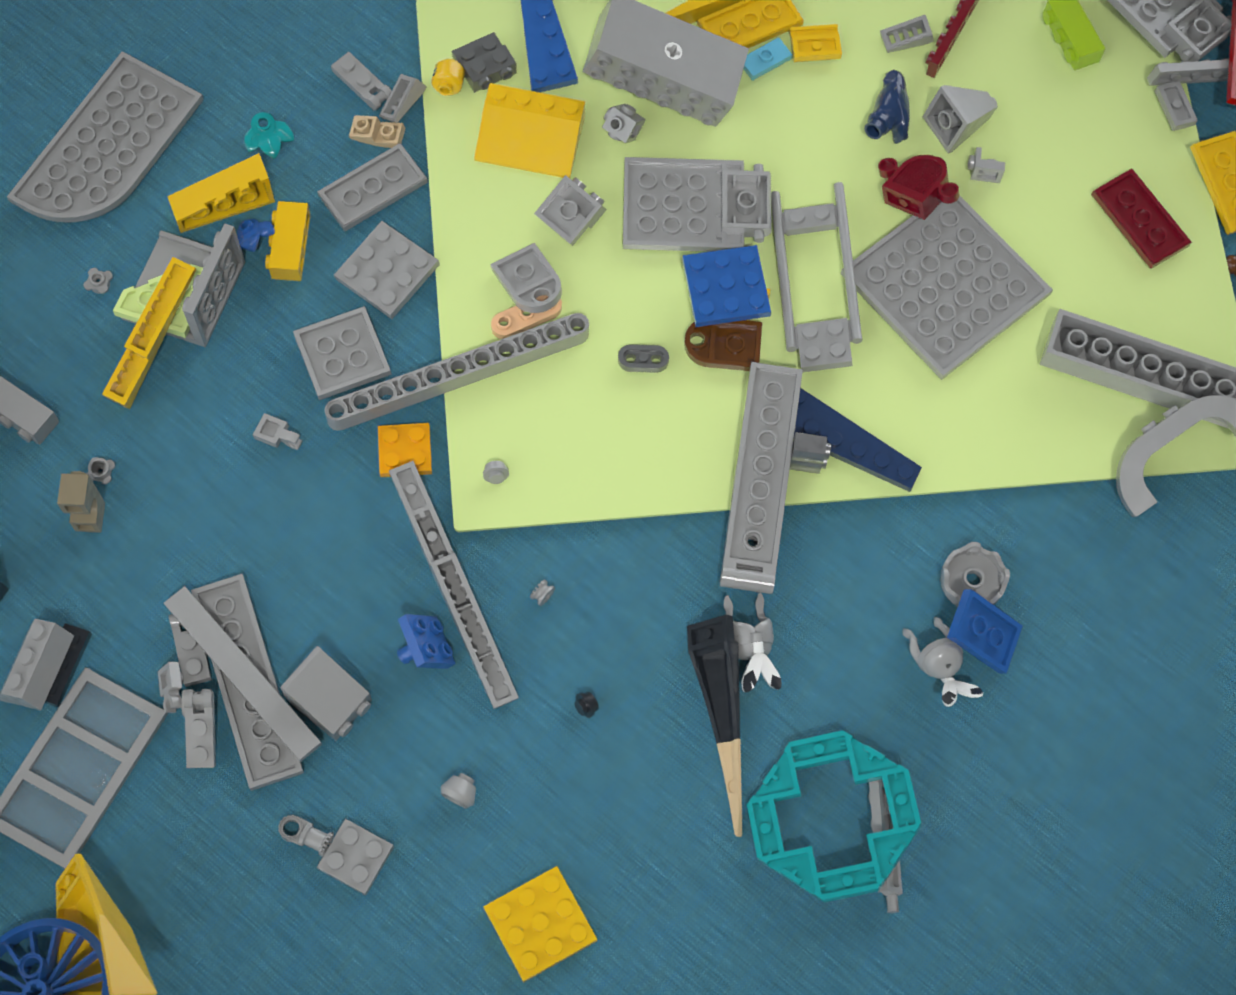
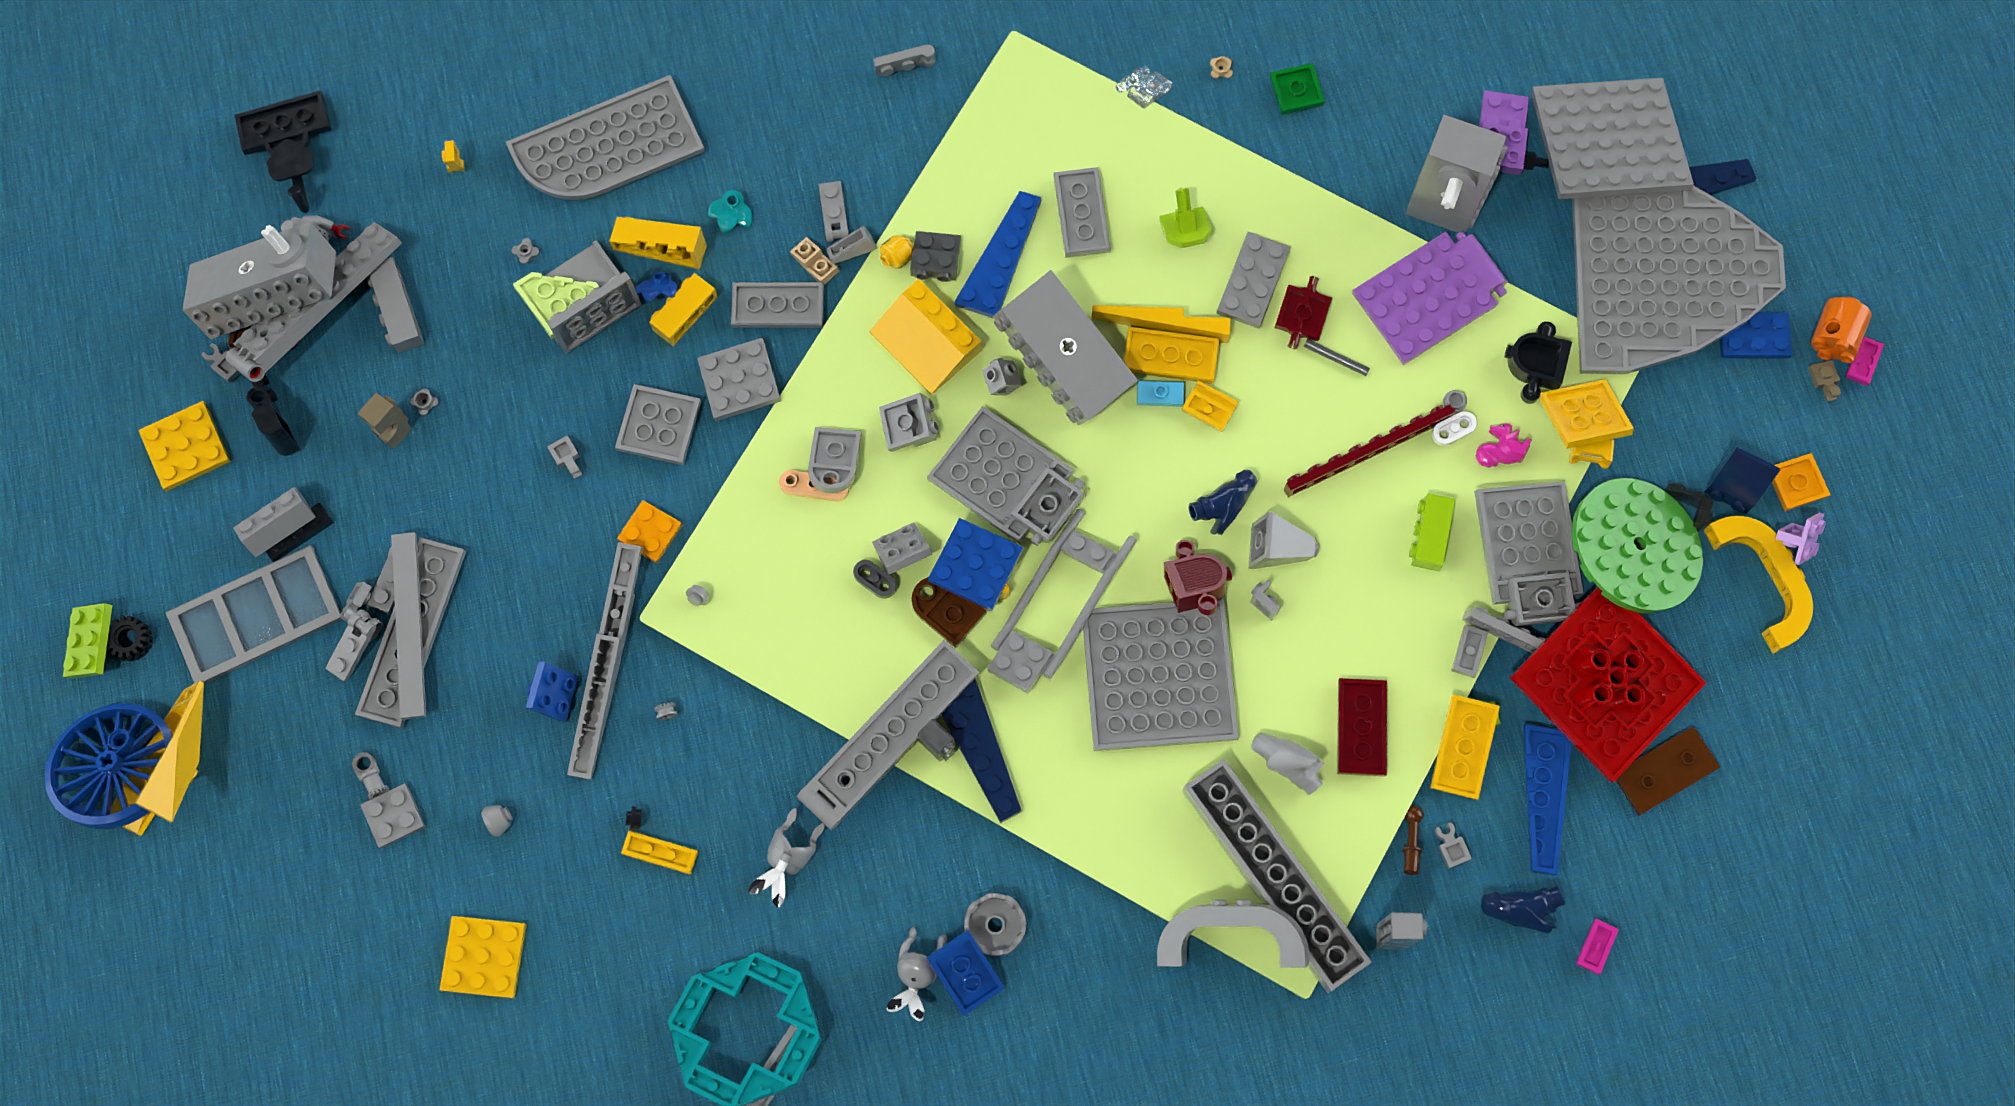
camera: 40 degrees right, 5 degrees up
yellow slope [102,257,197,409] -> none
light grey slope [281,646,372,741] -> none
light grey beam [325,313,589,431] -> none
black plate [687,615,742,837] -> none
light grey slope [880,15,934,53] -> none
none -> yellow tile [621,831,699,875]
none -> light grey plate [872,522,932,574]
none -> light grey animal [1251,732,1324,795]

